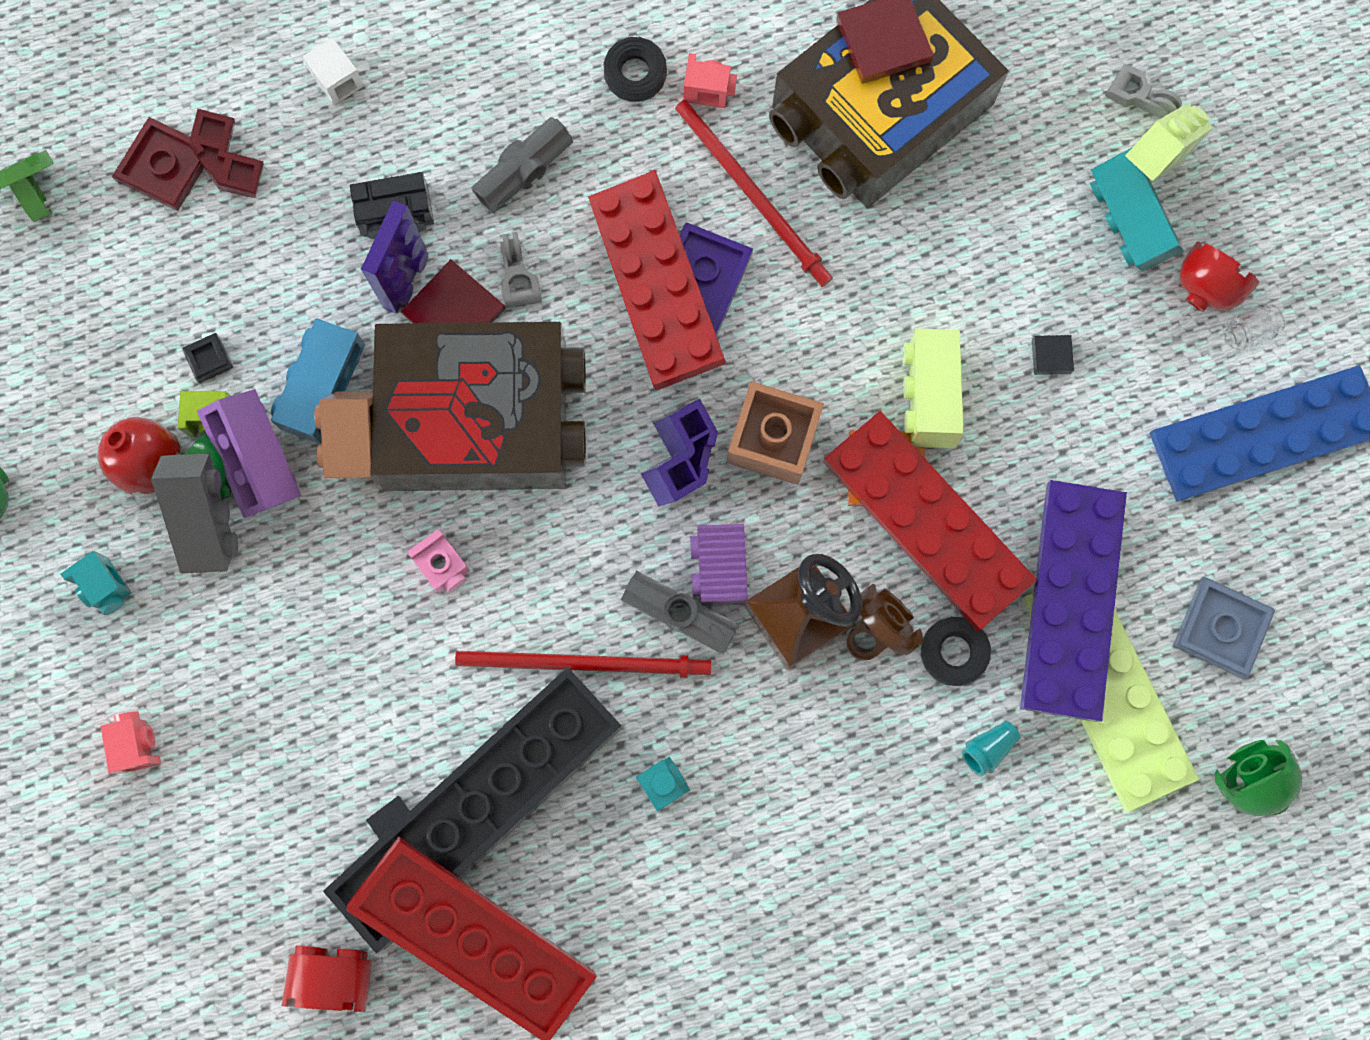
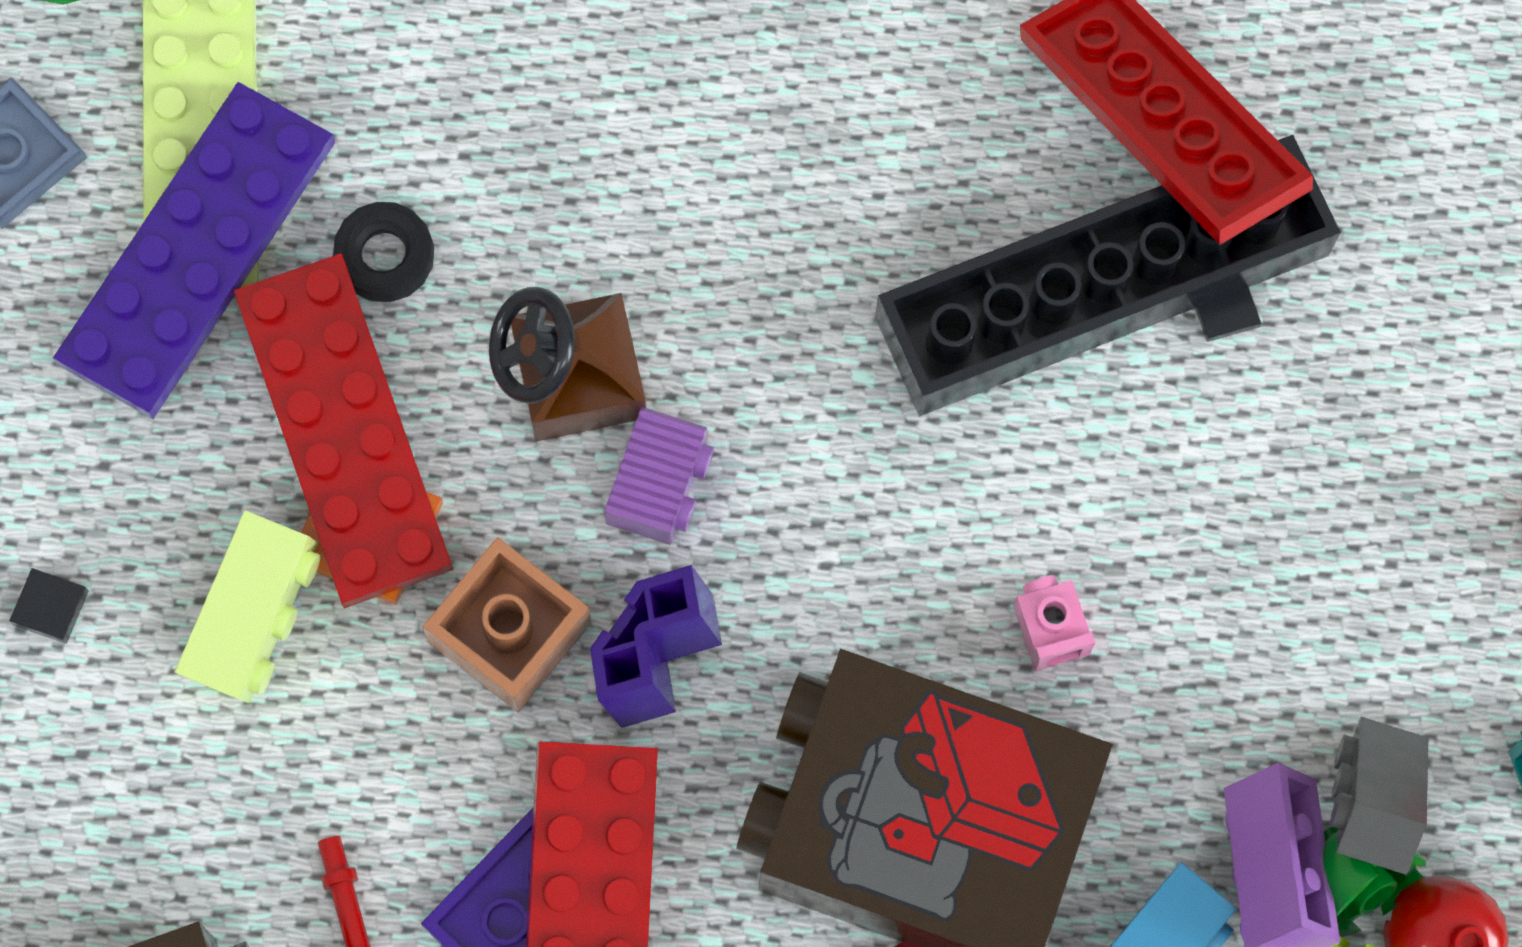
camera: 160 degrees left, 5 degrees down
red brick [281,945,373,1012] -> none
nougat brick [314,391,373,478] -> none
red bar [455,651,711,678] -> none
dark grey piece [621,570,739,655] -> none
teal brick [636,757,690,811] -> none
reddish brown tile [846,584,923,660] -> none
teal cone [961,721,1021,776] -> none

